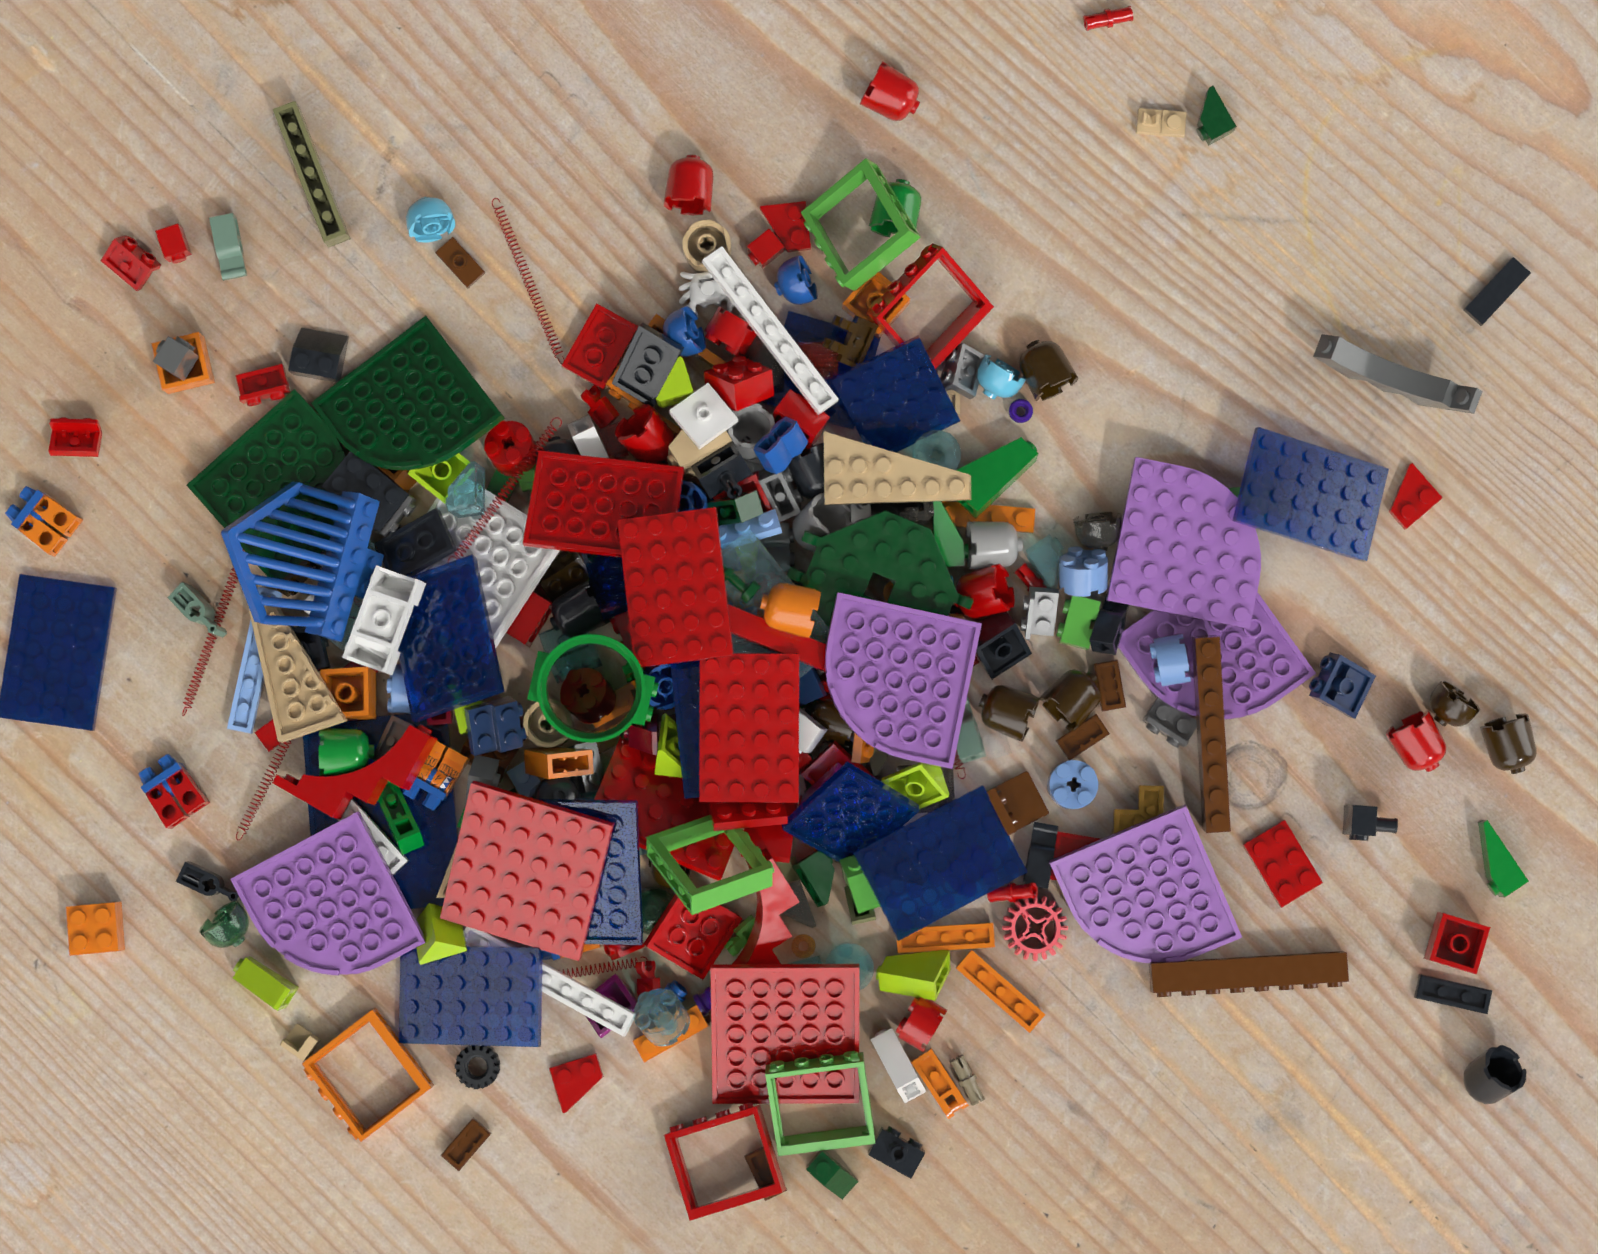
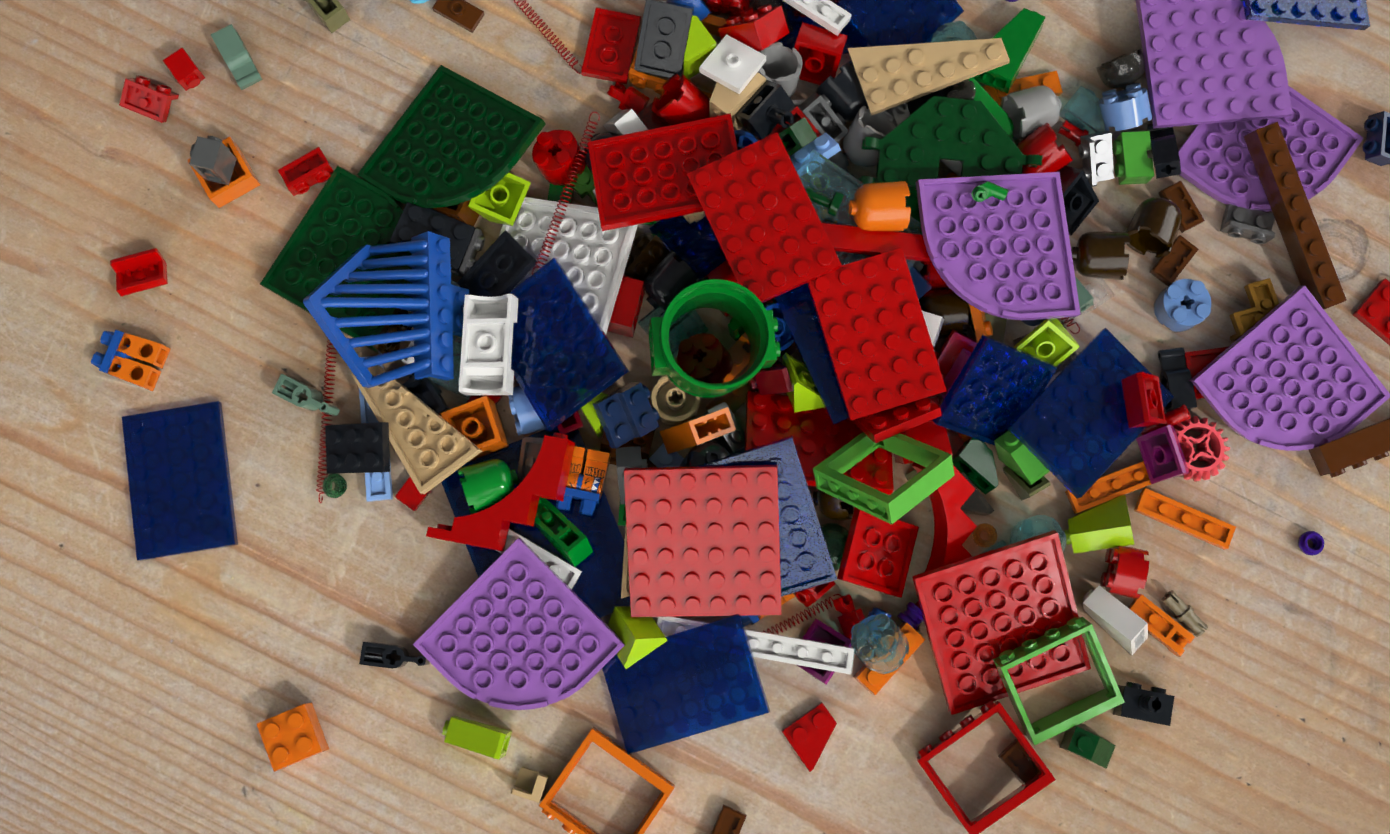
camera: 25 degrees left, 5 degrees down
red hips [139,754,210,829] -> none
clear green cylinder [199,901,250,948] -> none
red piece [236,739,293,840] -> none
black slope [288,328,349,383] -> none
clear light blue slope [446,461,485,518] -> none
black tyre [455,1044,500,1089] -> none
bright green plate [725,915,755,957] -> none
blue brick [753,417,808,474] -> none
reddish brown bracket [984,771,1049,836] -> none
medium blue brick [1149,634,1191,687] -> none
none -> clear green plate [322,474,347,498]
none -> black plate [325,422,390,474]
none -> green arm [972,181,1008,202]
none -> red slope [1121,372,1166,428]
none -> magenta slope [1136,425,1189,484]
none -> dark purple plate [1298,531,1324,556]

